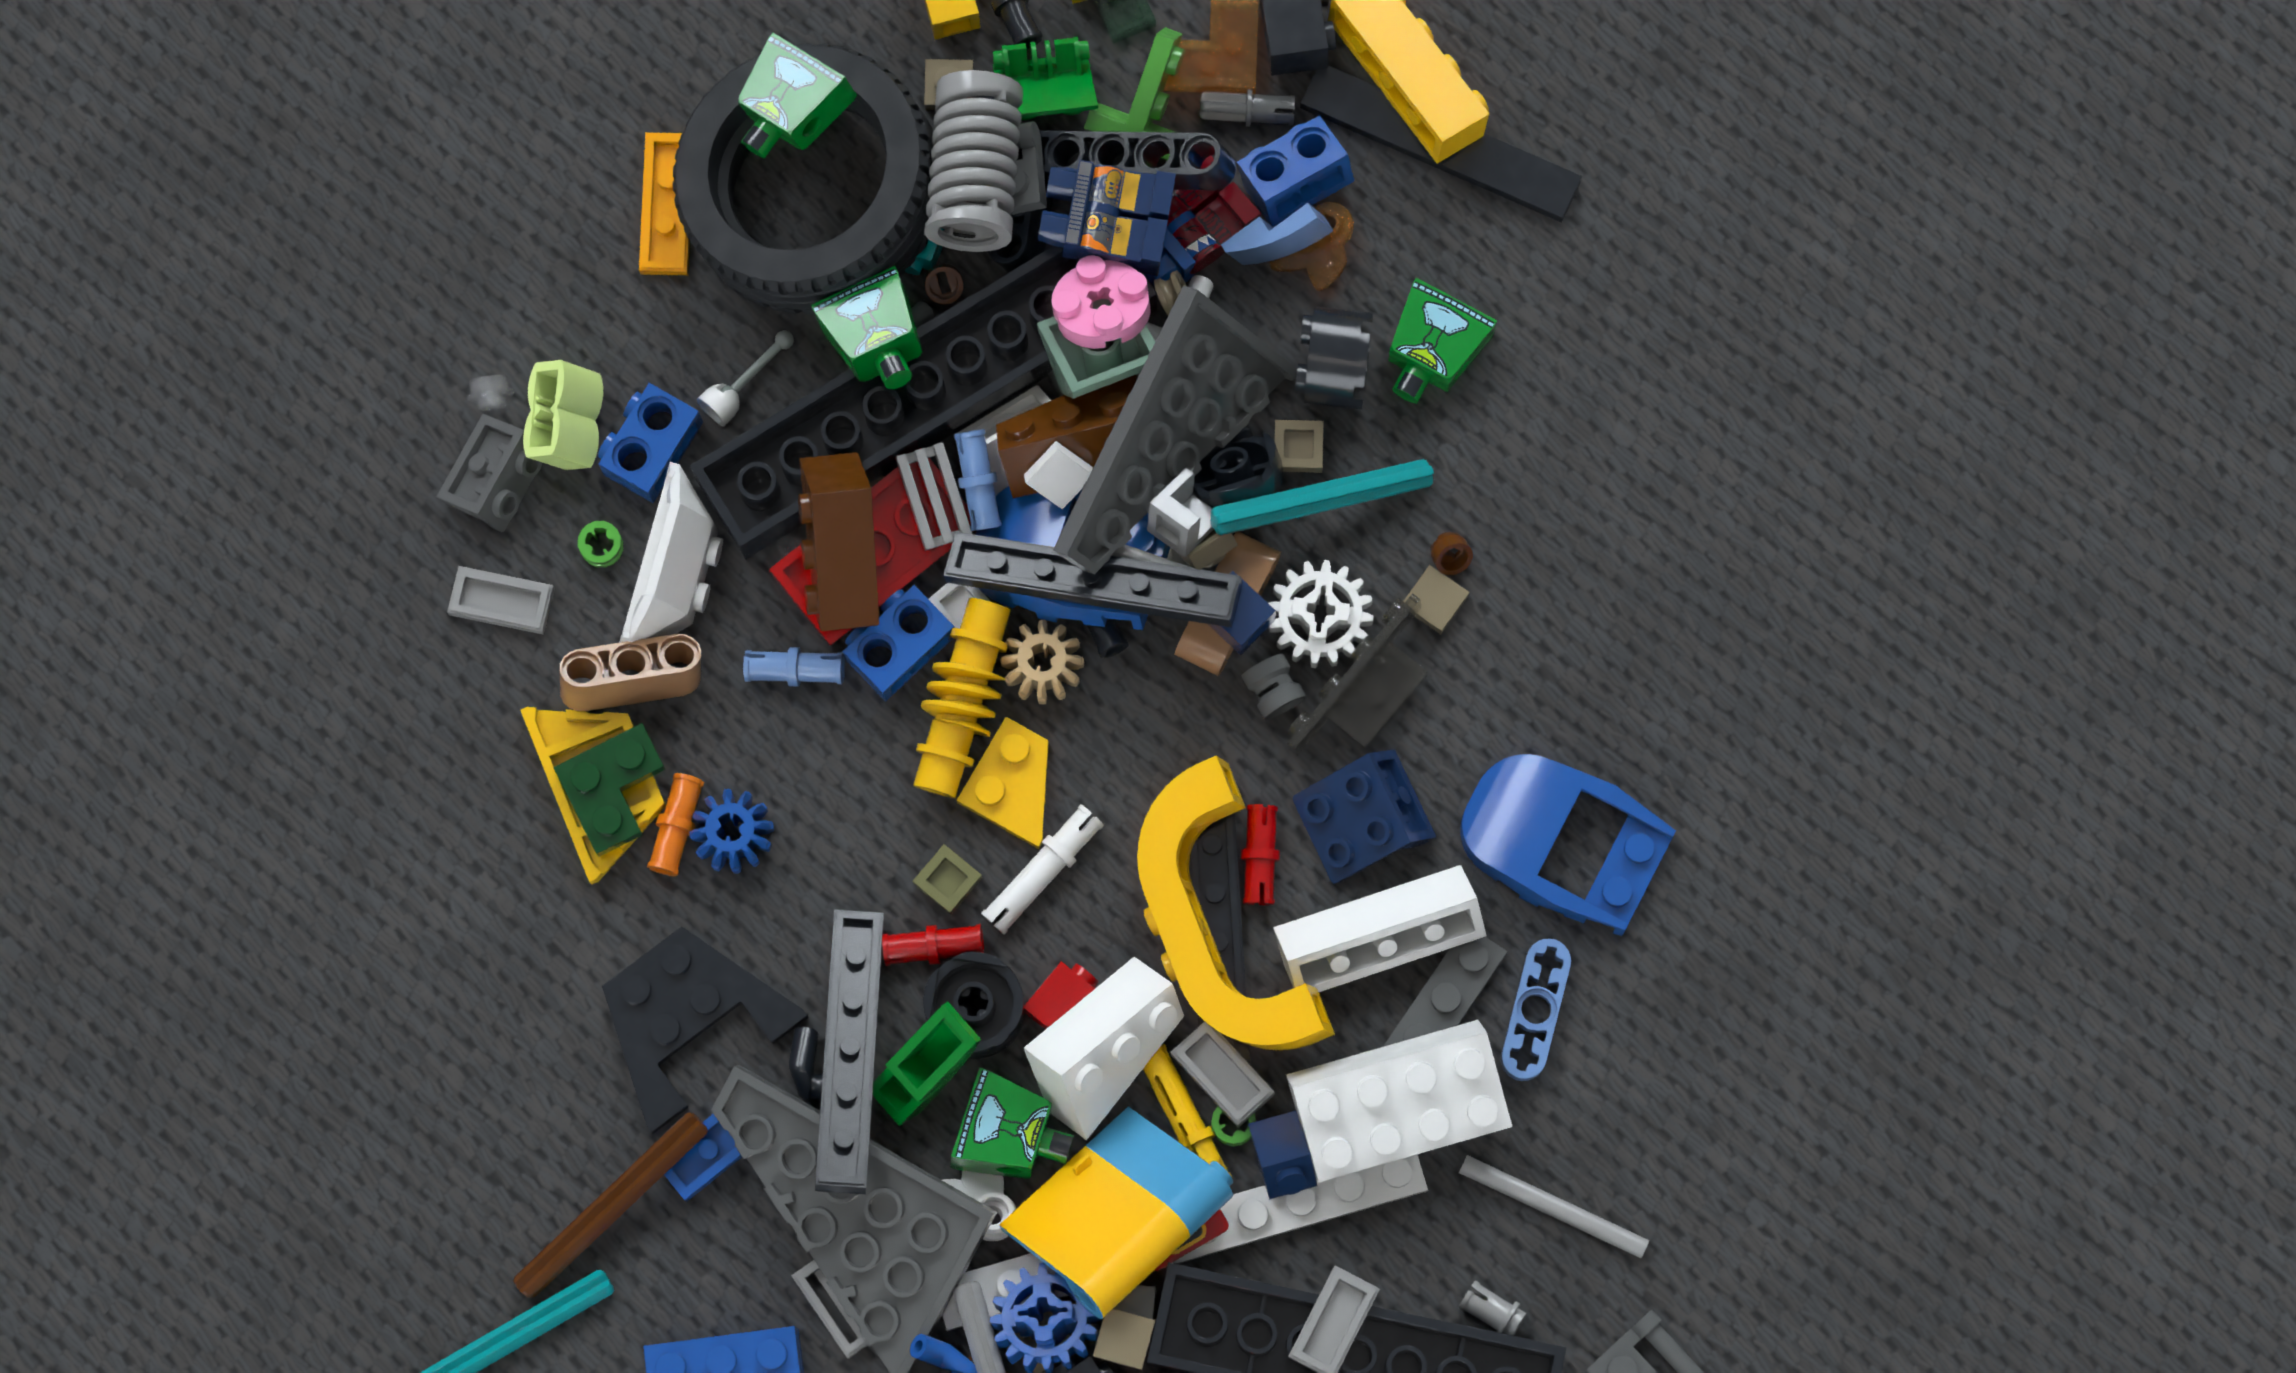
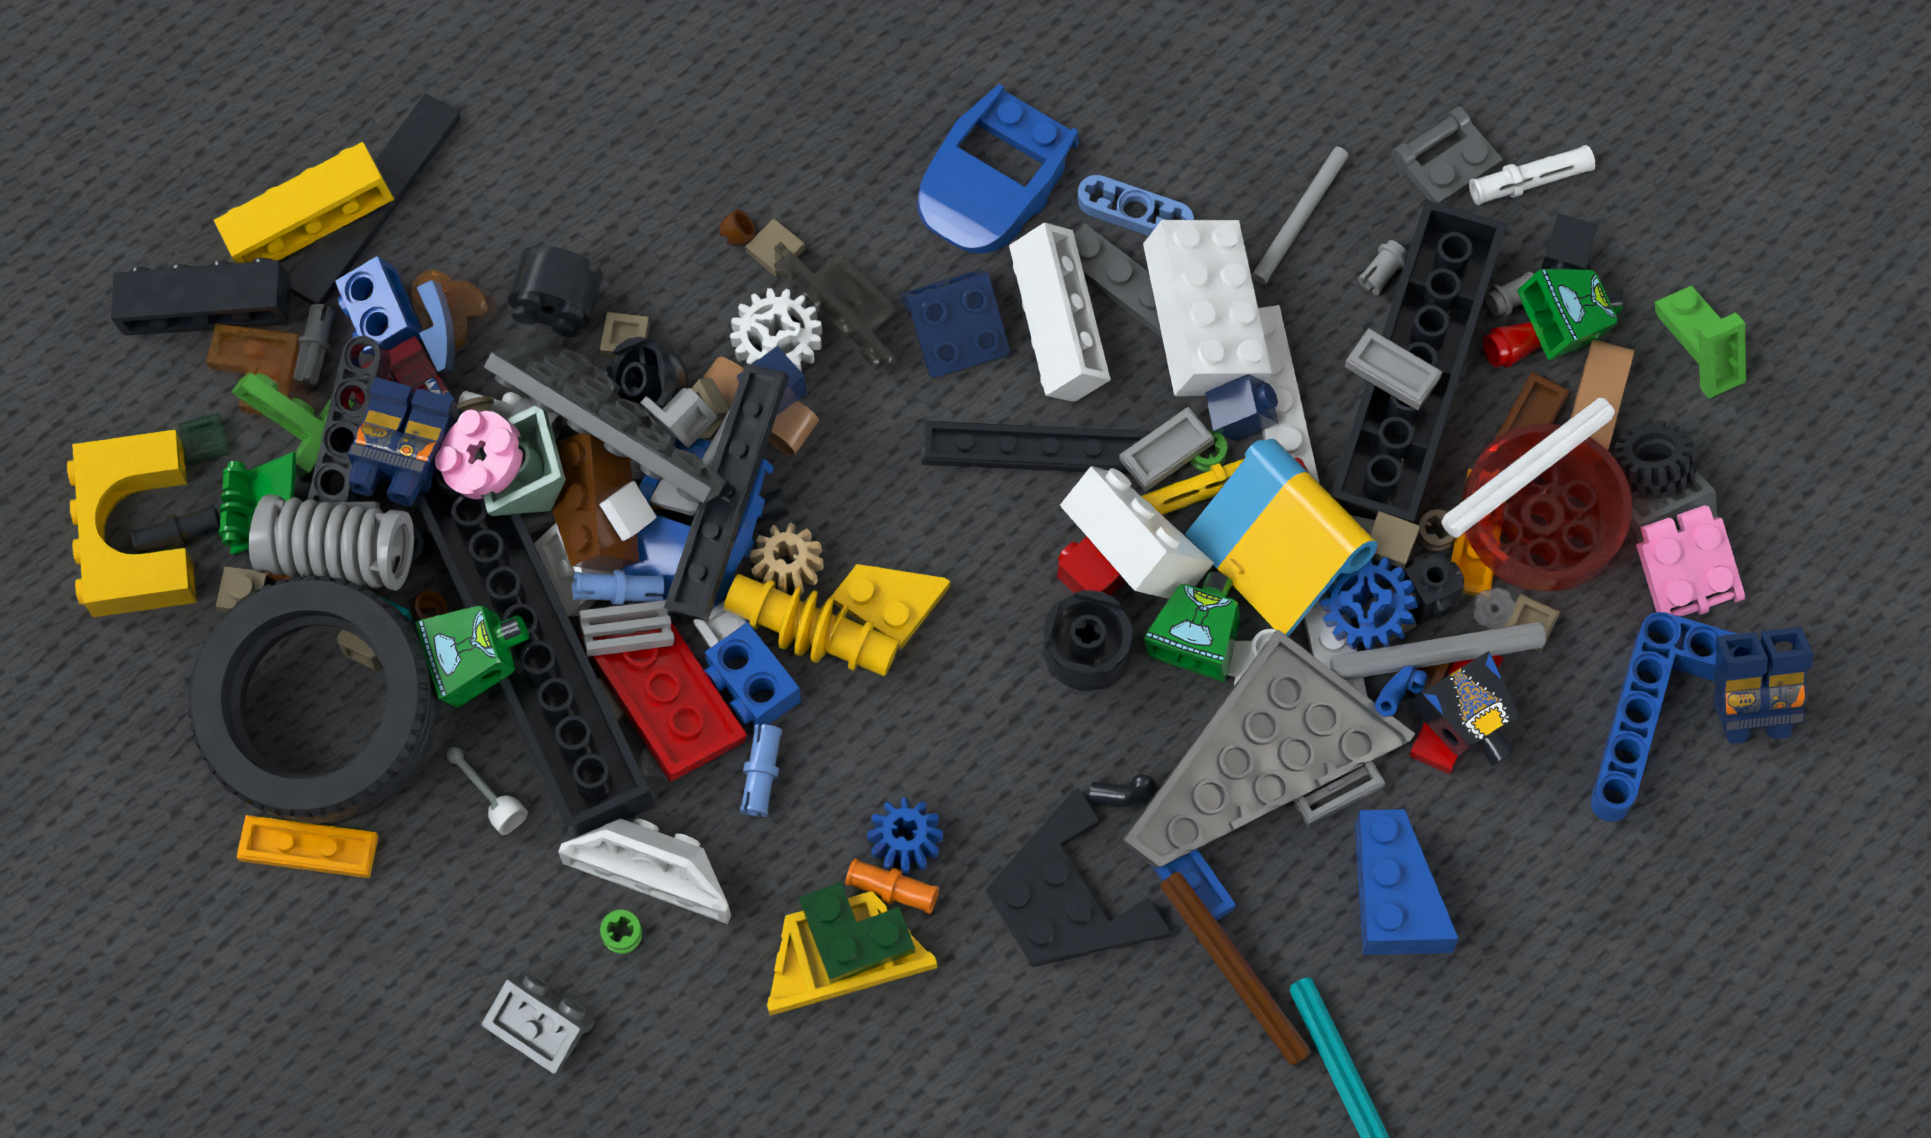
camera: 85 degrees left, 10 degrees down
light grey tile [447,566,555,635] -> none
clear plate [466,375,514,411] -> none
yellowish green brick [523,360,603,470] -> none
medium nougat beam [560,634,701,711] -> none
blue brick [598,383,703,503] -> none
torso [738,33,857,159] -> none
reddish brown wedge [798,452,879,631] -> none
tile [815,910,884,1195] -> none
green slope [872,1002,981,1126] -> none
red pin [882,924,985,966] -> none
olive plate [912,844,983,915] -> none
white pin [981,804,1104,935] -> none
yellow arch [1137,755,1335,1050] -> none
teal axle [1210,459,1434,535] -> none
dark grey wheel [1241,654,1307,720] -> none
red pin [1241,804,1280,906] -> none
green torso [1388,278,1497,403] -> none

